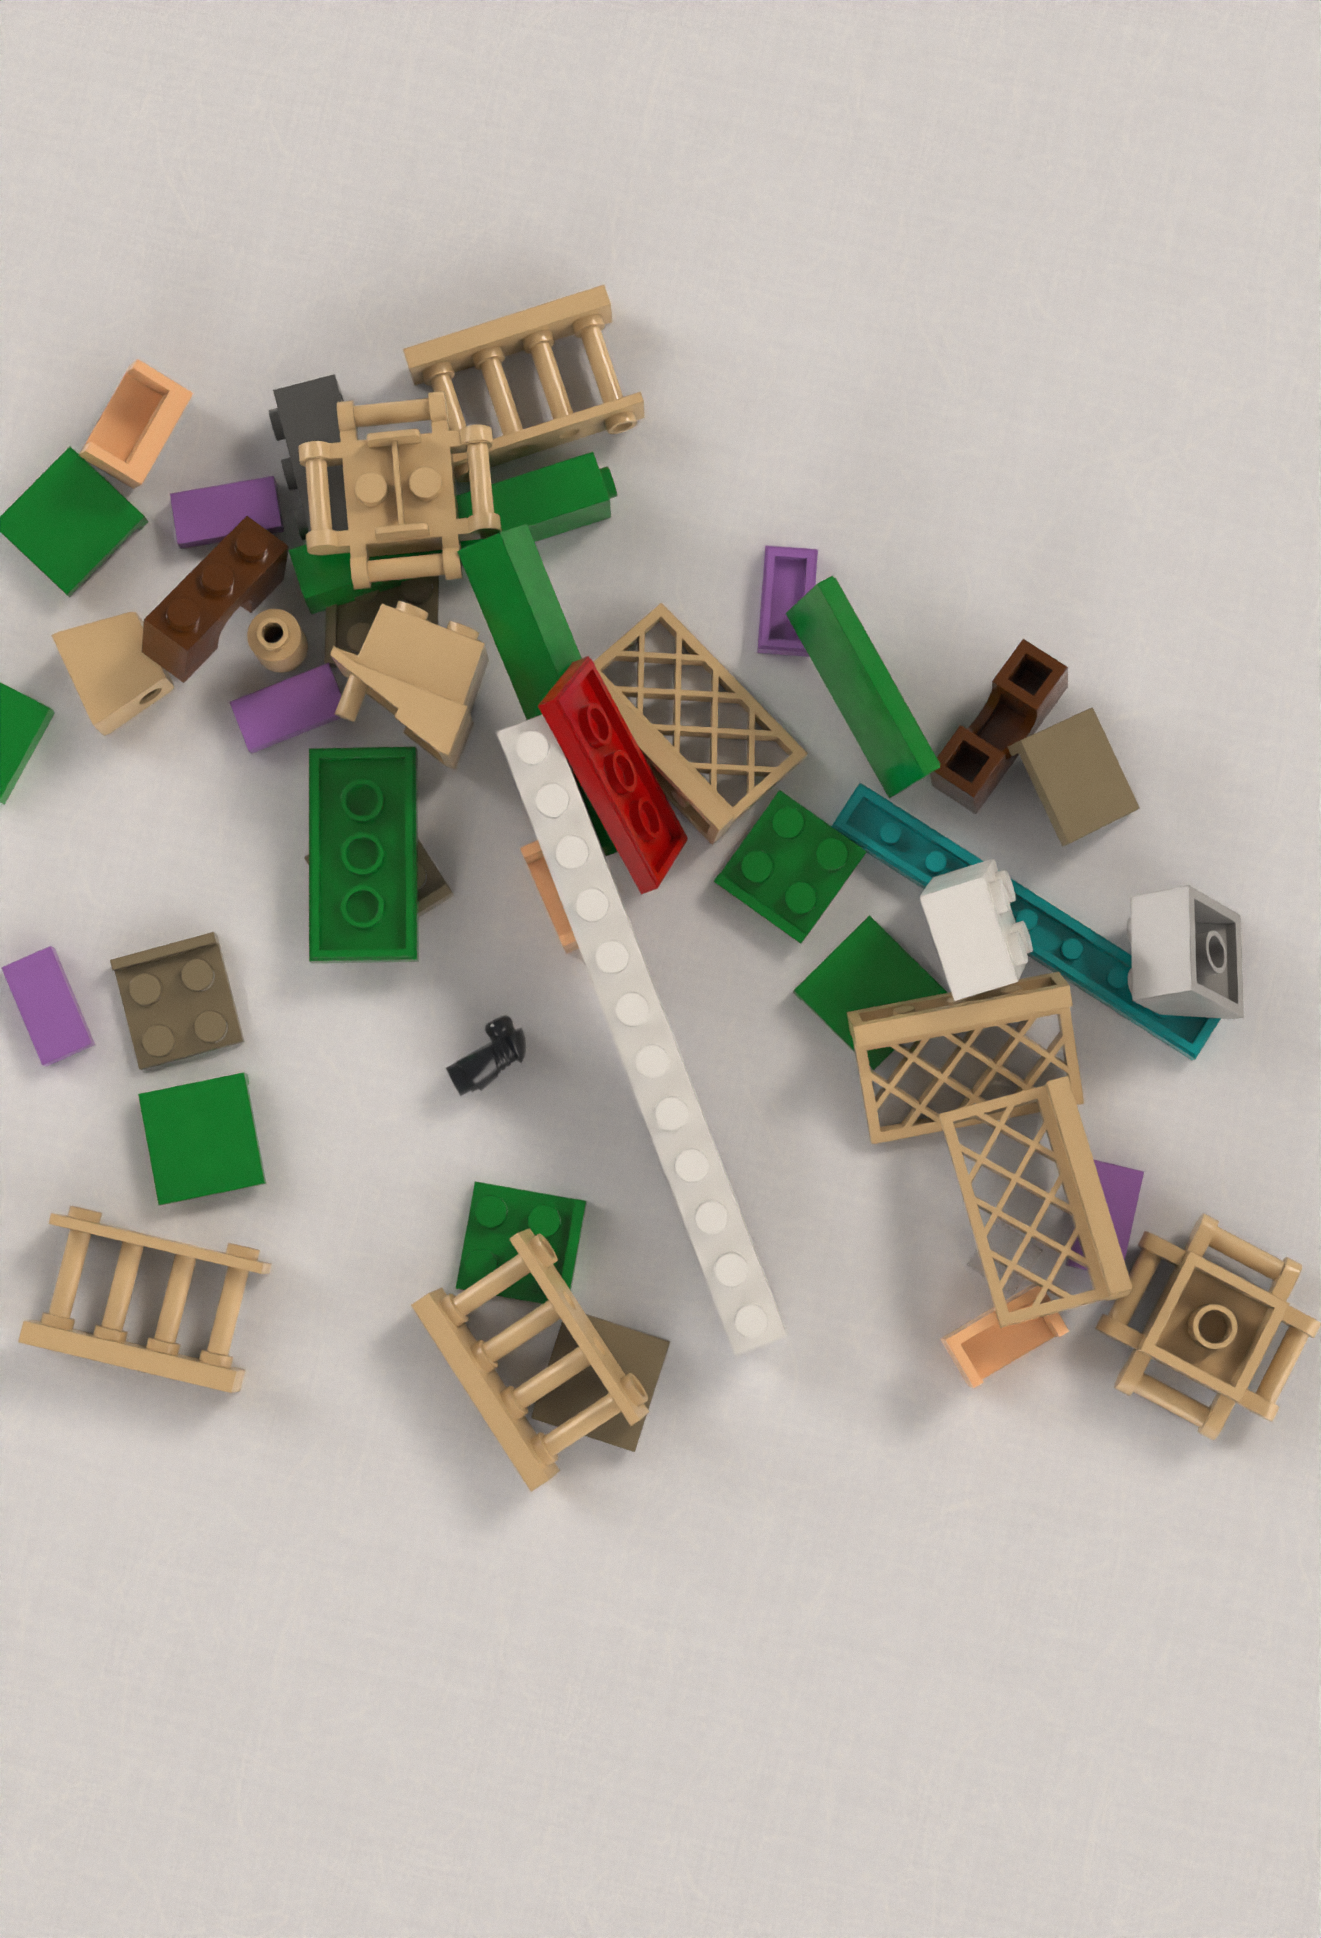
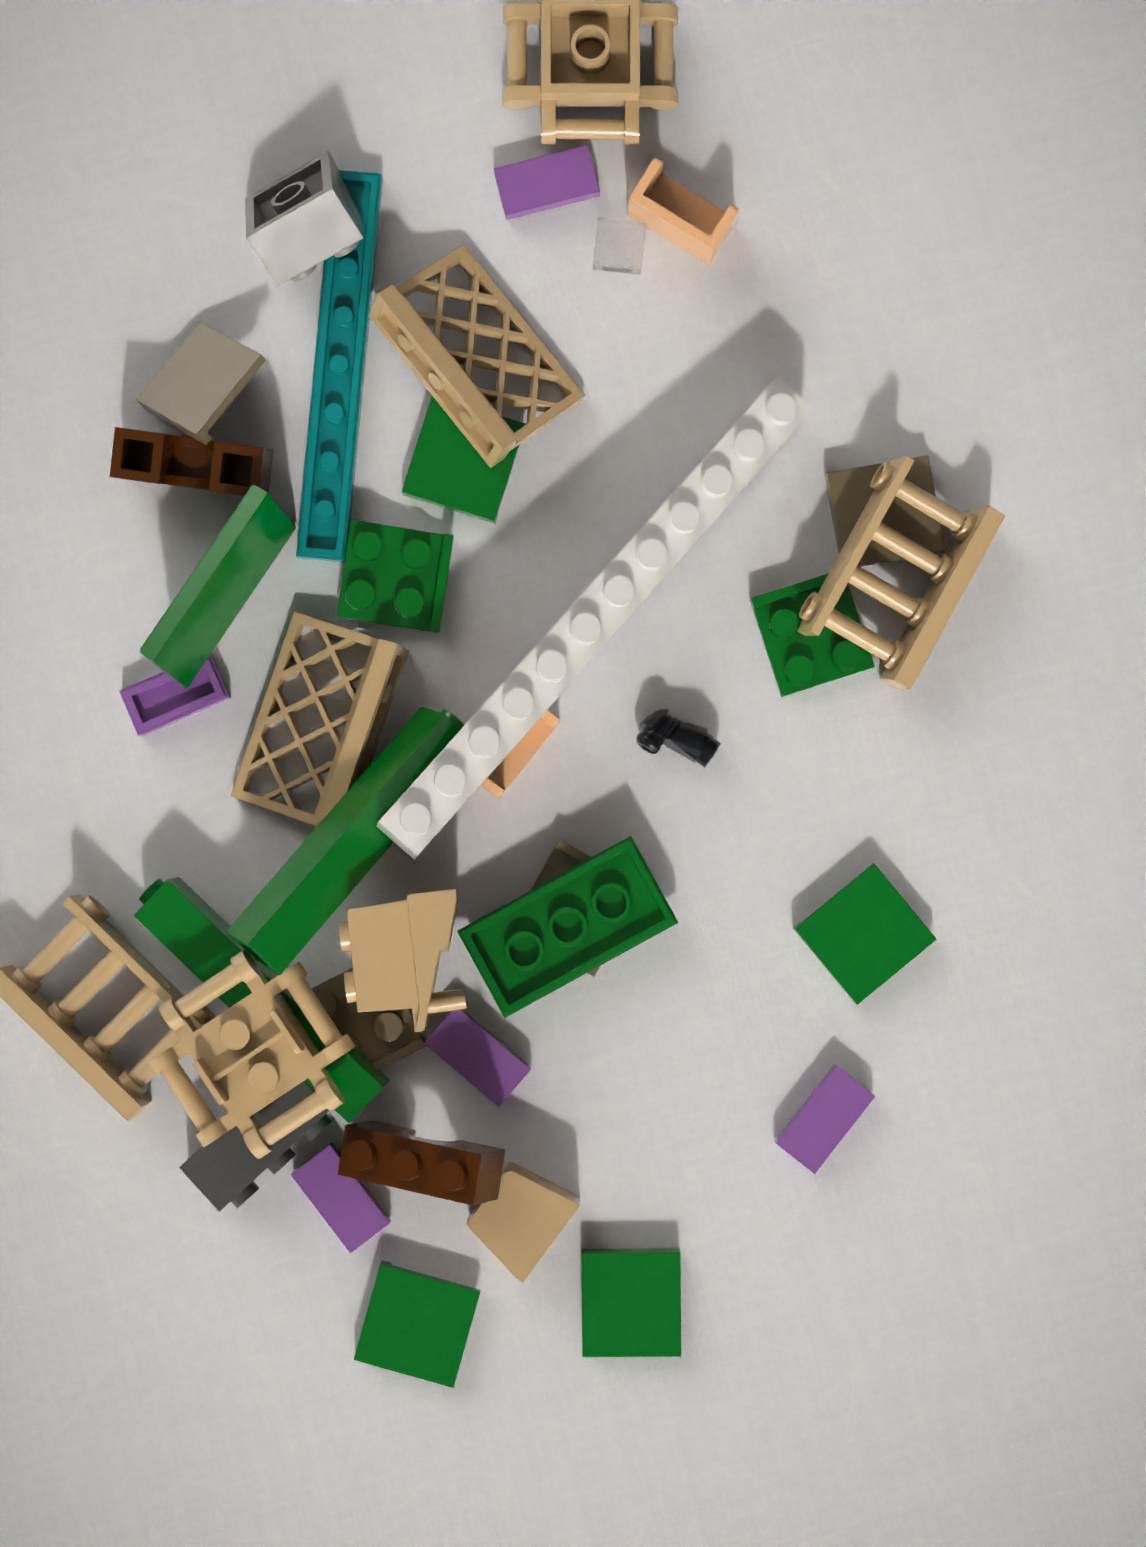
camera: 120 degrees left, 5 degrees up
tan fence [18,1206,272,1393] -> none
light nougat panel [78,359,193,489] -> none
dark tan piece [110,932,245,1070] -> none
tan brick [247,609,308,673] -> none
red tile [538,656,688,894] -> none
white brick [919,858,1033,1001] -> none
tan fence [939,1076,1133,1328] -> none

